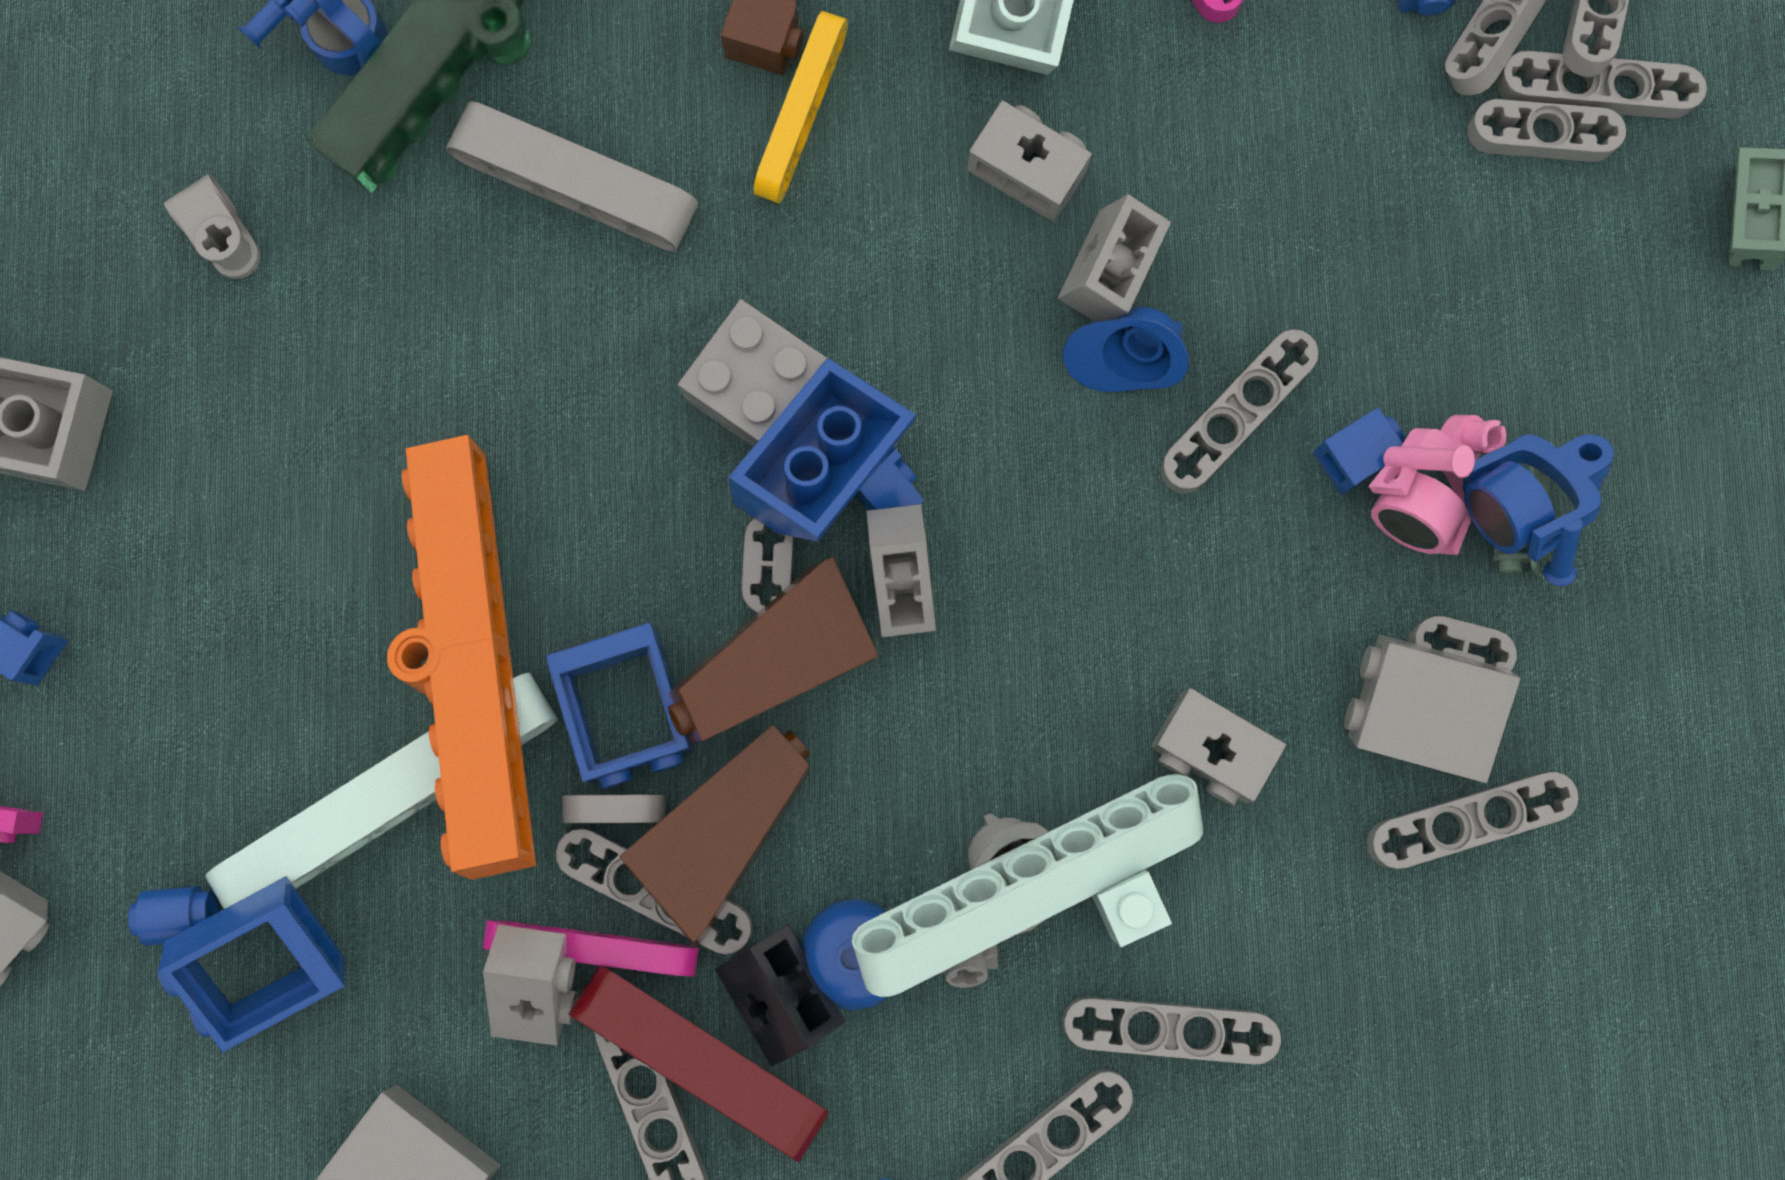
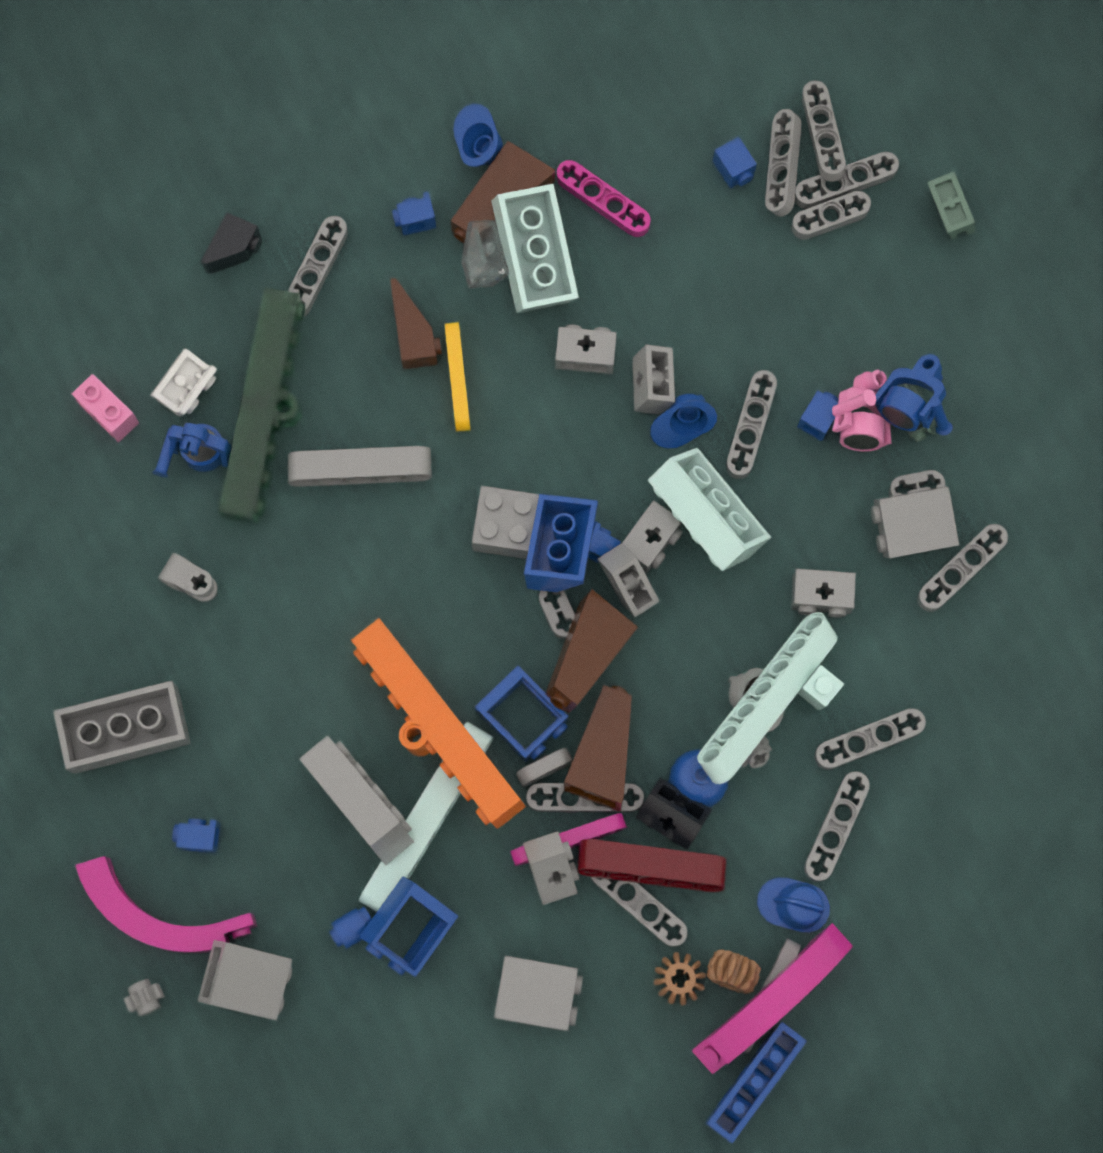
camera: 30 degrees left, 5 degrees down
none -> light grey brick [299,736,414,865]
none -> light grey brick [623,500,683,573]
none -> light aqua brick [648,448,771,571]

